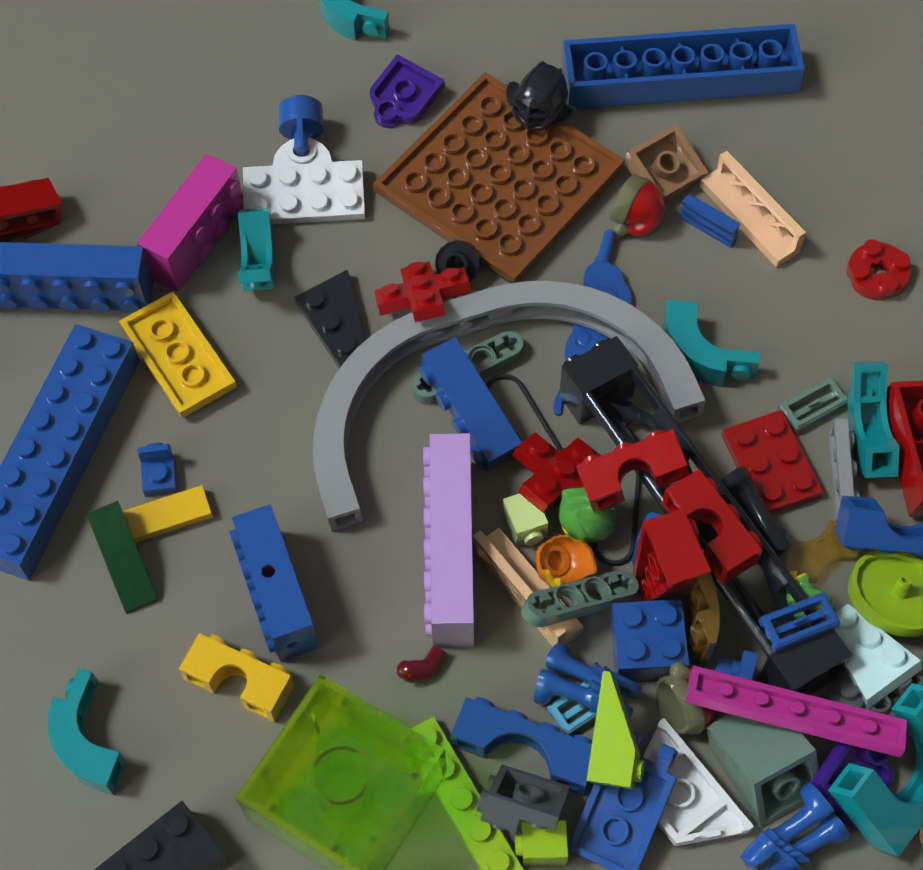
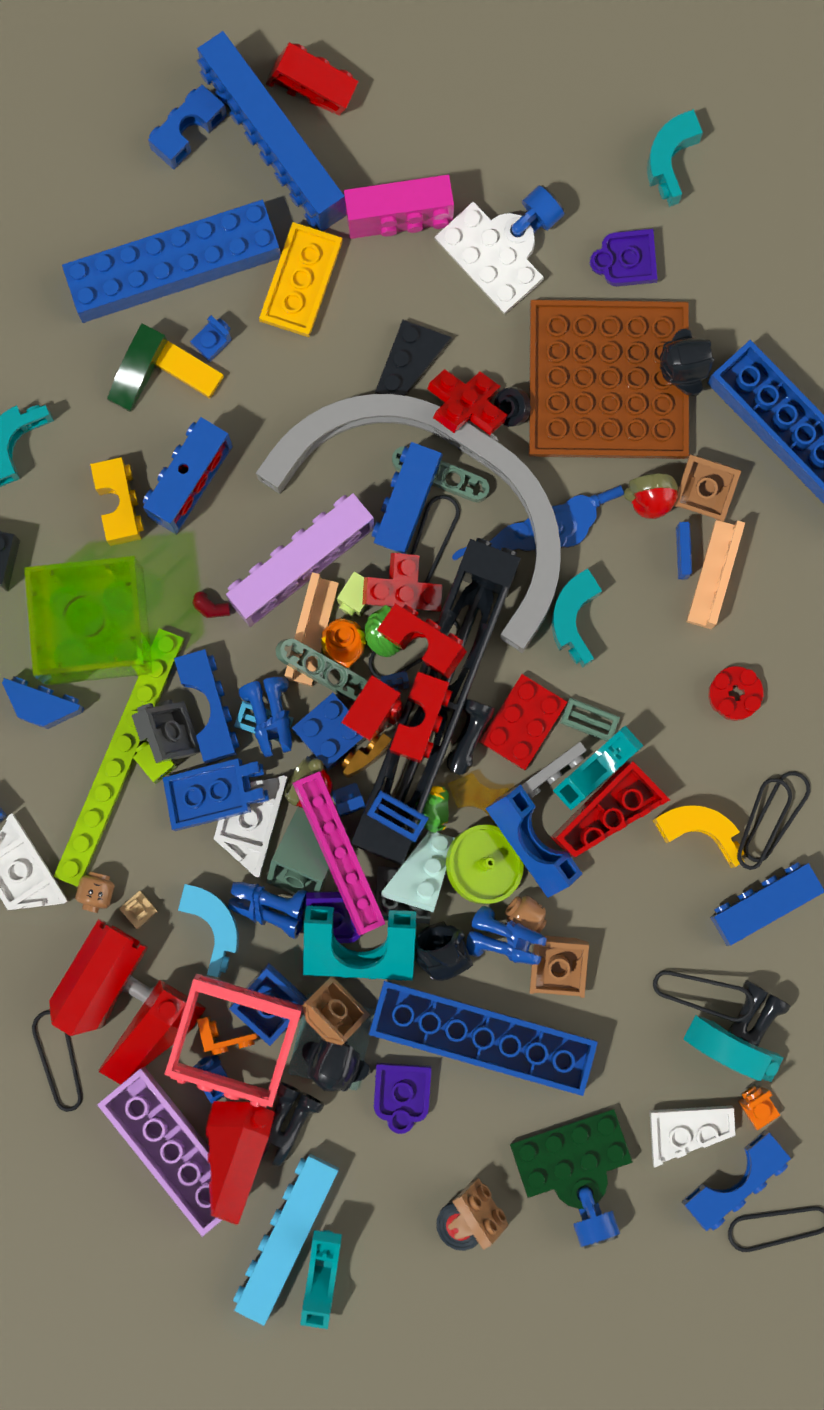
camera: 50 degrees right, 20 degrees up
teal arch [238,207,275,291] -> none
lime slope [587,671,645,790] -> none

